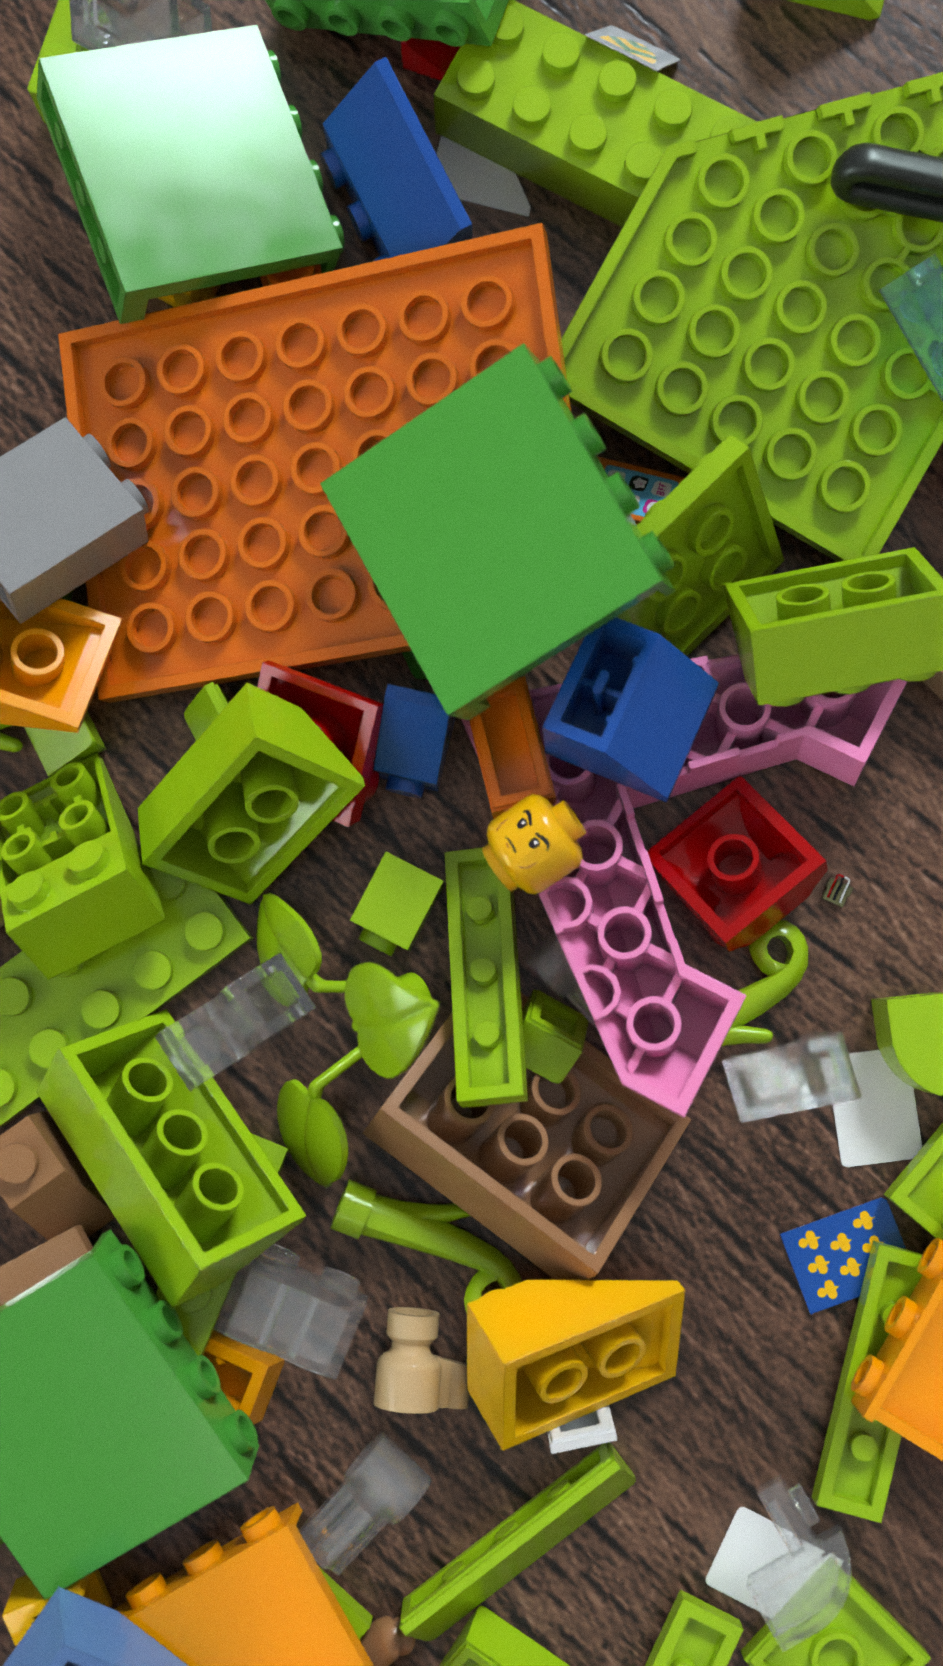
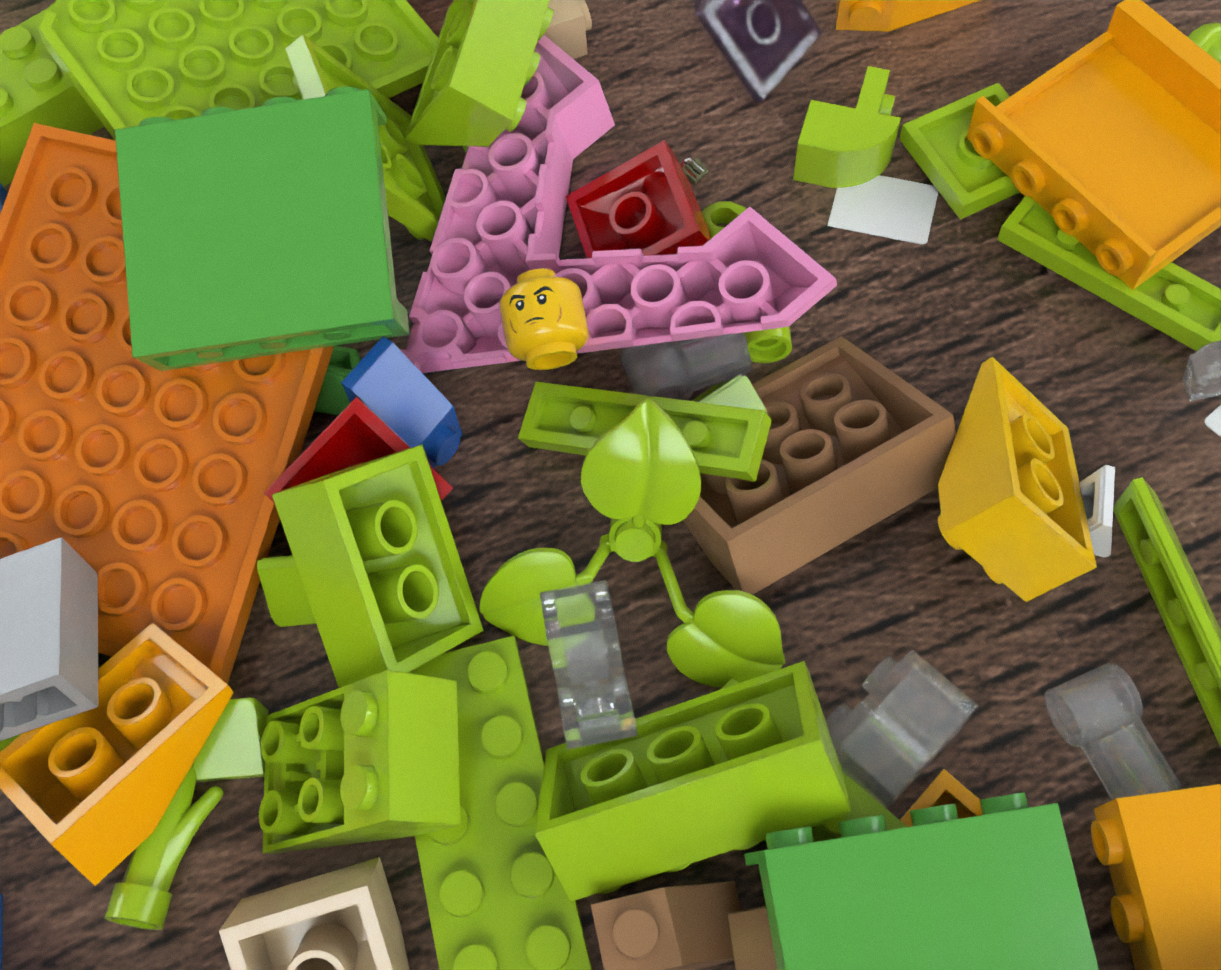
camera: 65 degrees left, 20 degrees down
lime plant [330,1179,522,1313] -> none
lime brick [350,851,445,957] -> none
tan piece [373,1307,469,1414] -> none
orange tile [469,676,557,819] -> none
blue slope [542,617,719,803] -> none
clear slope [722,1032,862,1123] -> none
blue sticker [780,1197,906,1314] -> none

